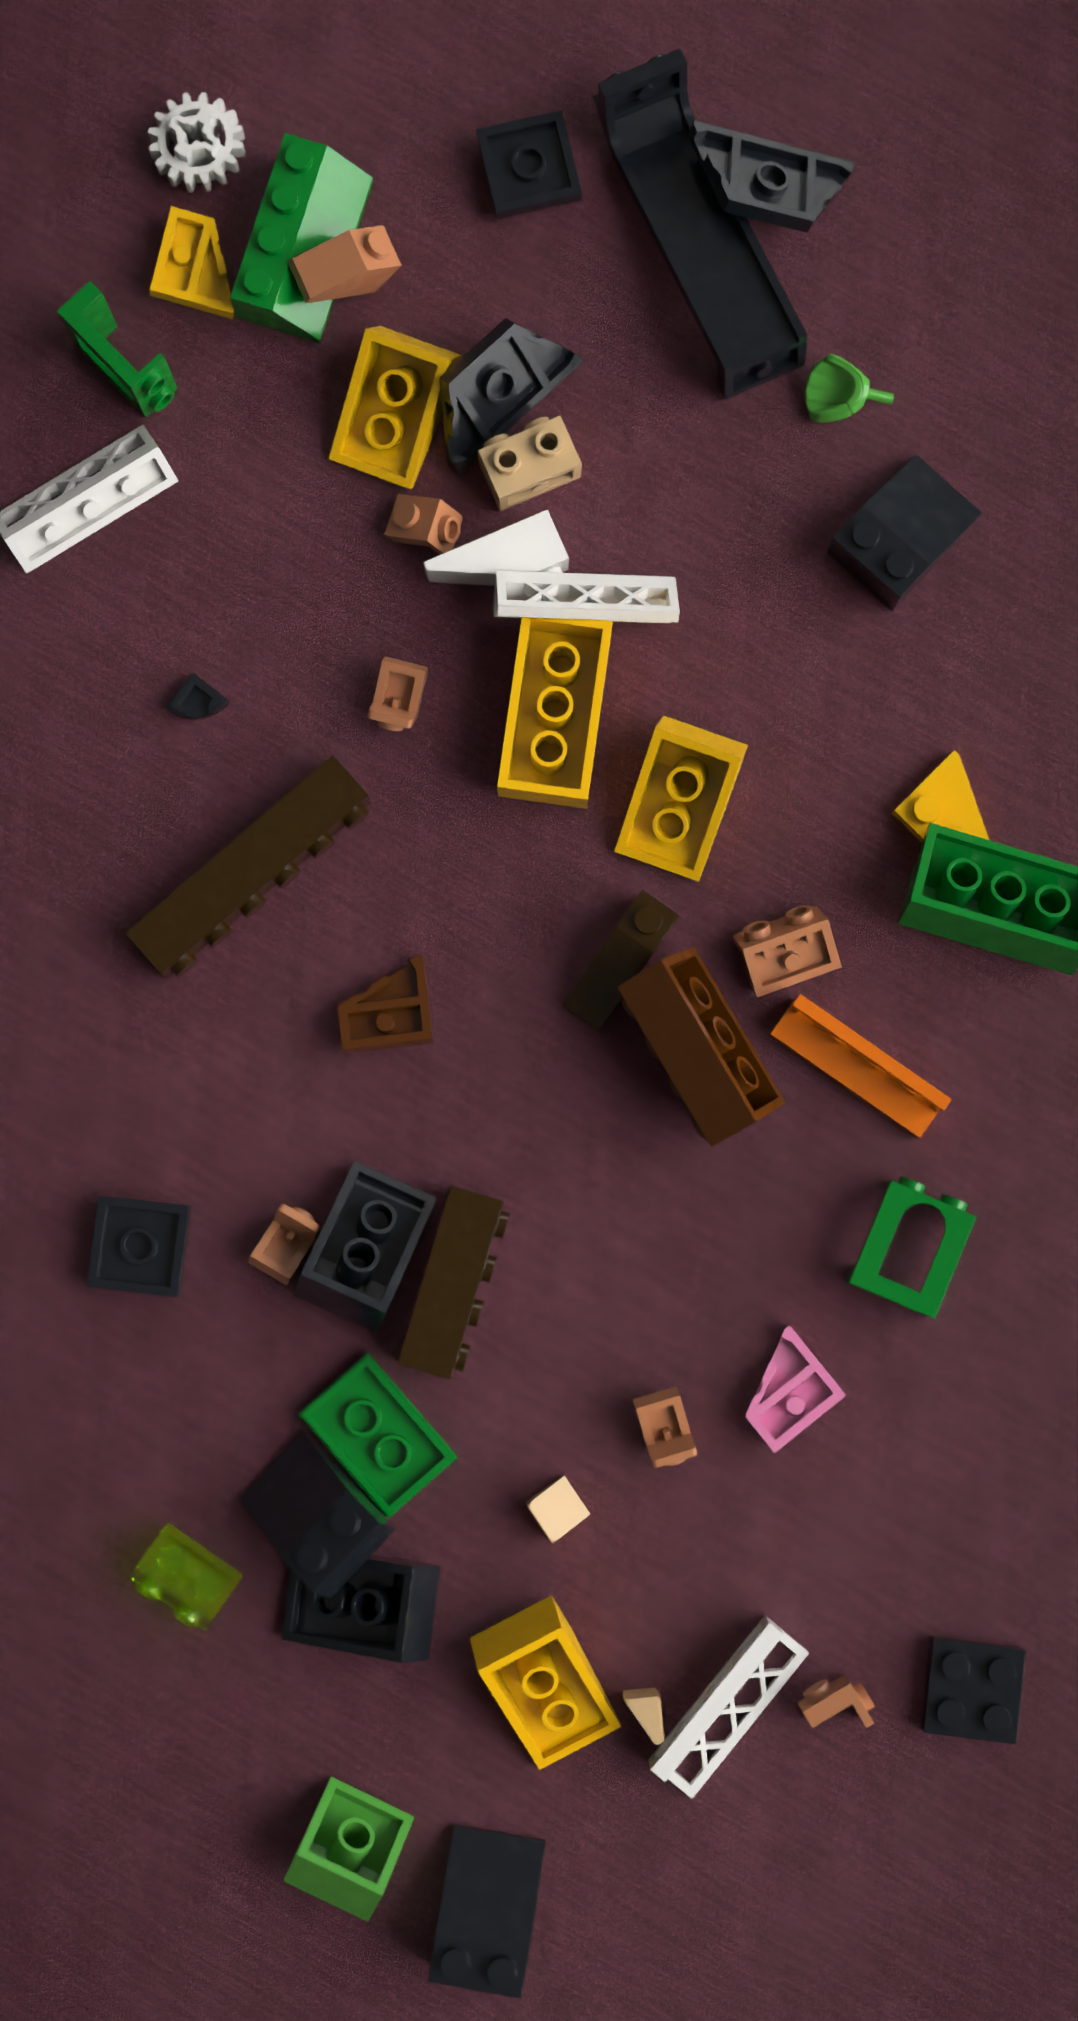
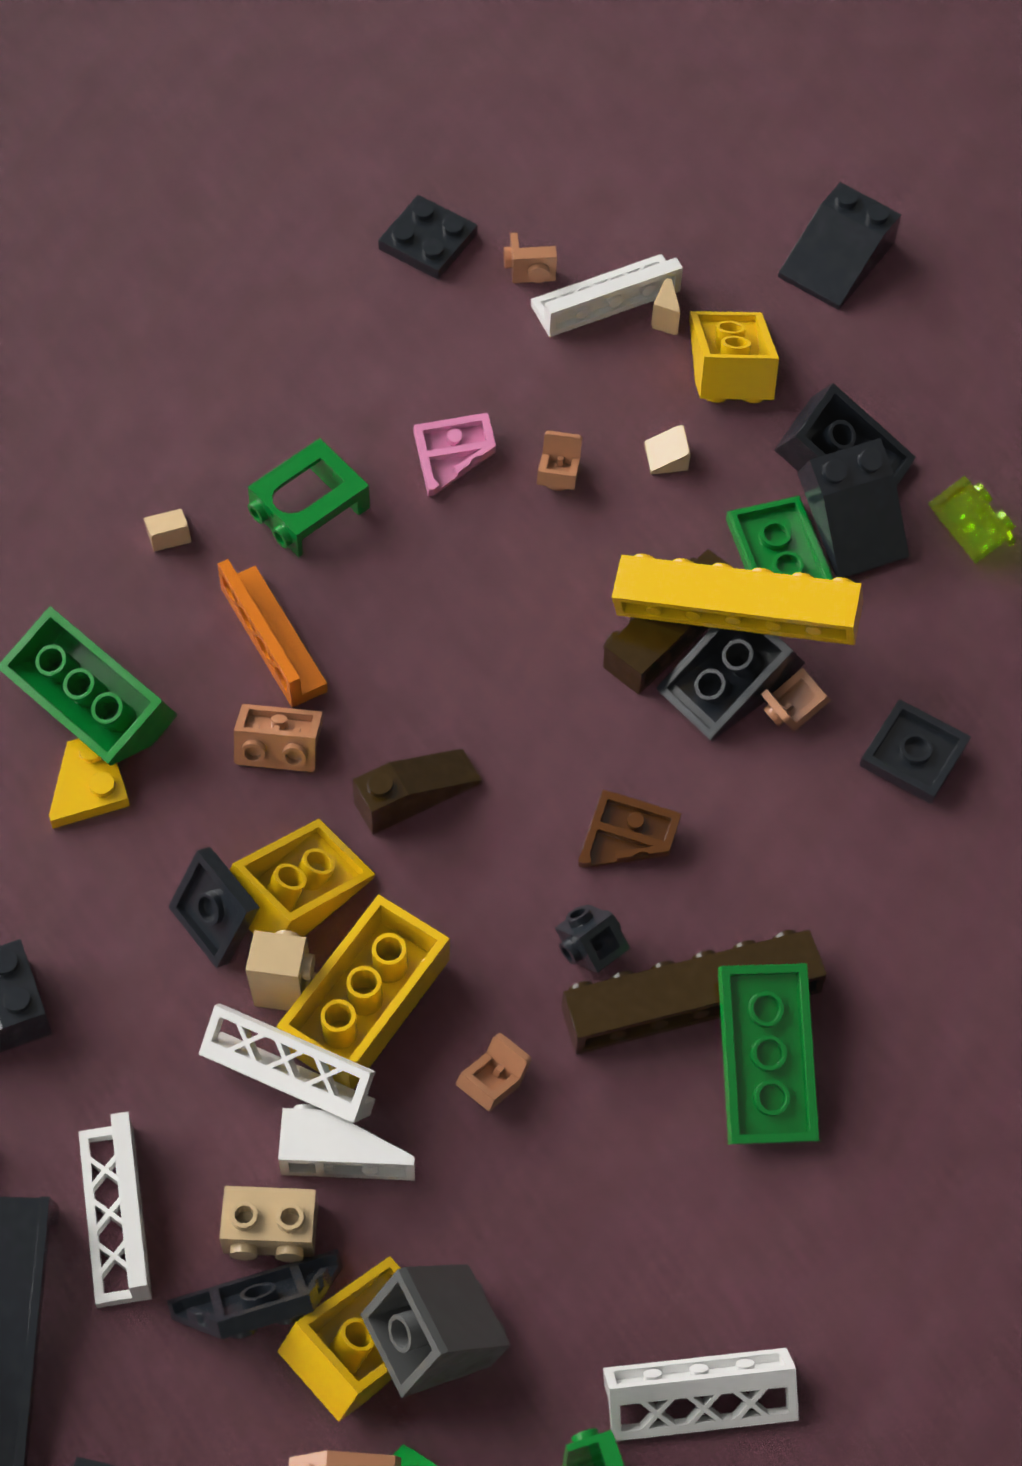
camera: 155 degrees left, 25 degrees down
black tile [165,673,230,720] -> none
bright green slope [283,1777,414,1922] -> none
nougat bracket [385,494,462,555] -> none
reddish brown brick [617,946,786,1148] -> none
none -> white fence [78,1112,152,1308]
none -> tan slope [144,509,191,552]
none -> black plate [168,846,260,968]
none -> tan brick [246,930,317,1011]
none -> dark grey slope [360,1264,511,1398]
none -> black brick [555,904,630,973]
none -> yellow brick [612,554,863,645]
none -> green plate [718,963,819,1145]

